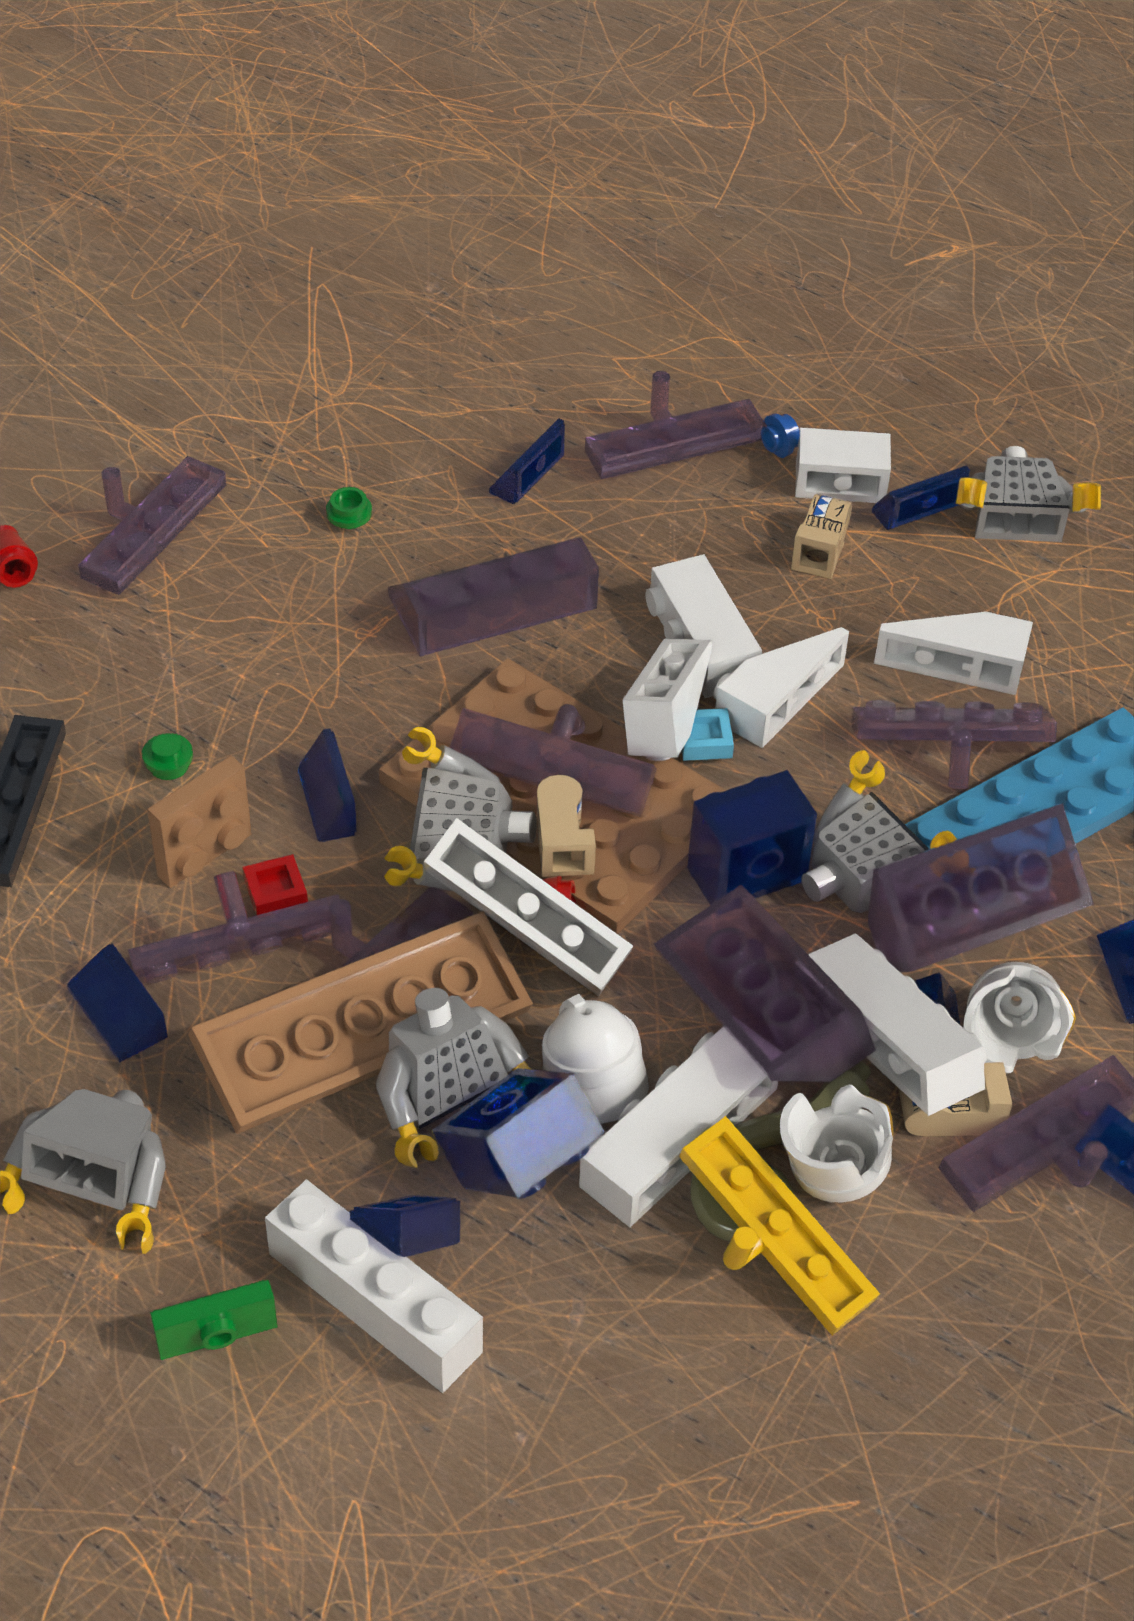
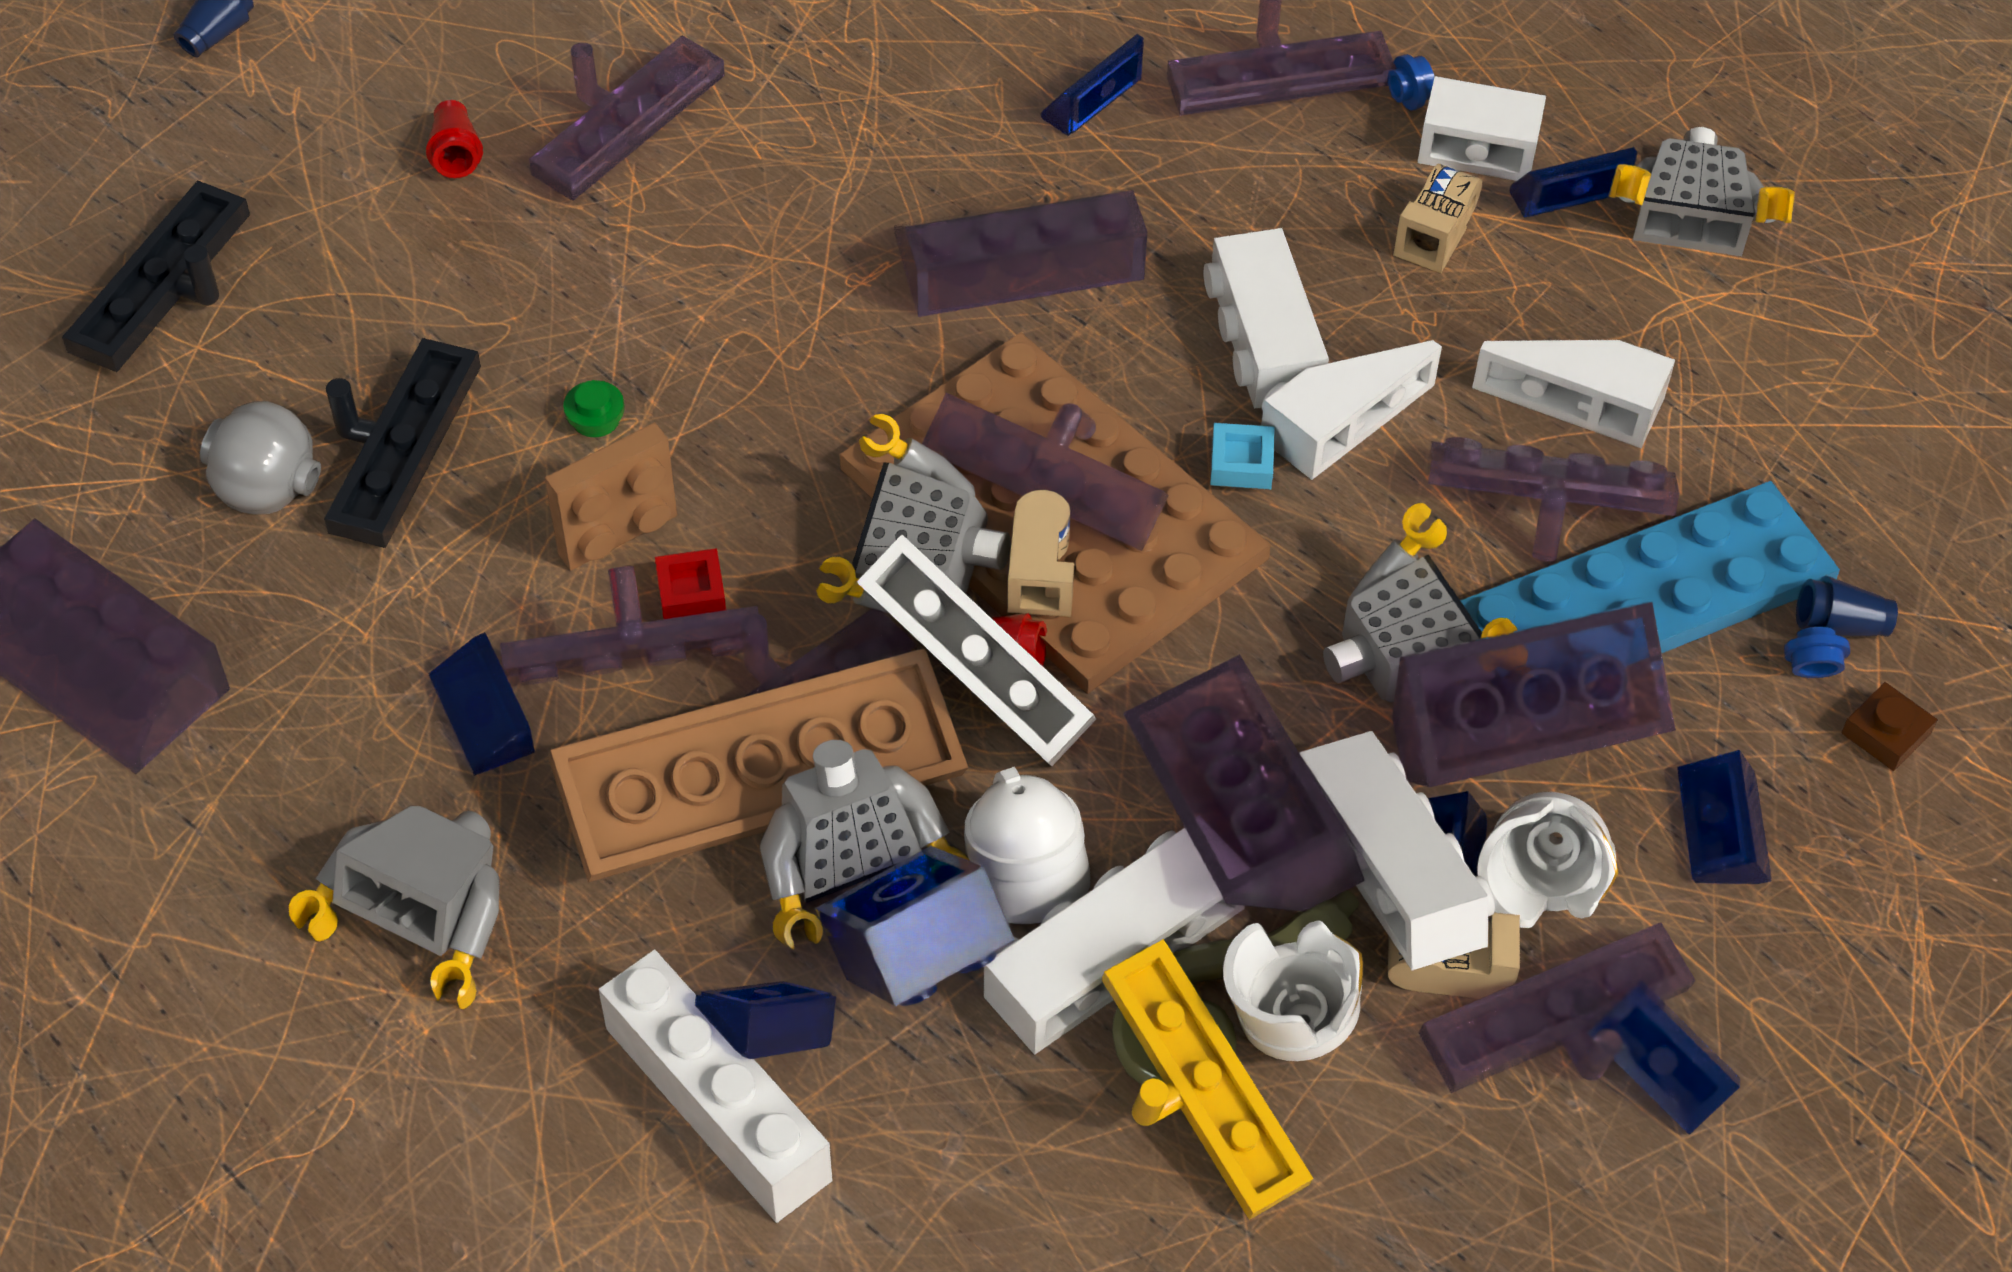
camera: 10 degrees right, 5 degrees up
green plate [150,1280,278,1360] -> none
clear blue slope [298,728,357,842] -> none
green plate [326,487,372,529] -> none
white slope [623,639,712,761] -> none
clear blue brick [687,770,817,913] -> none

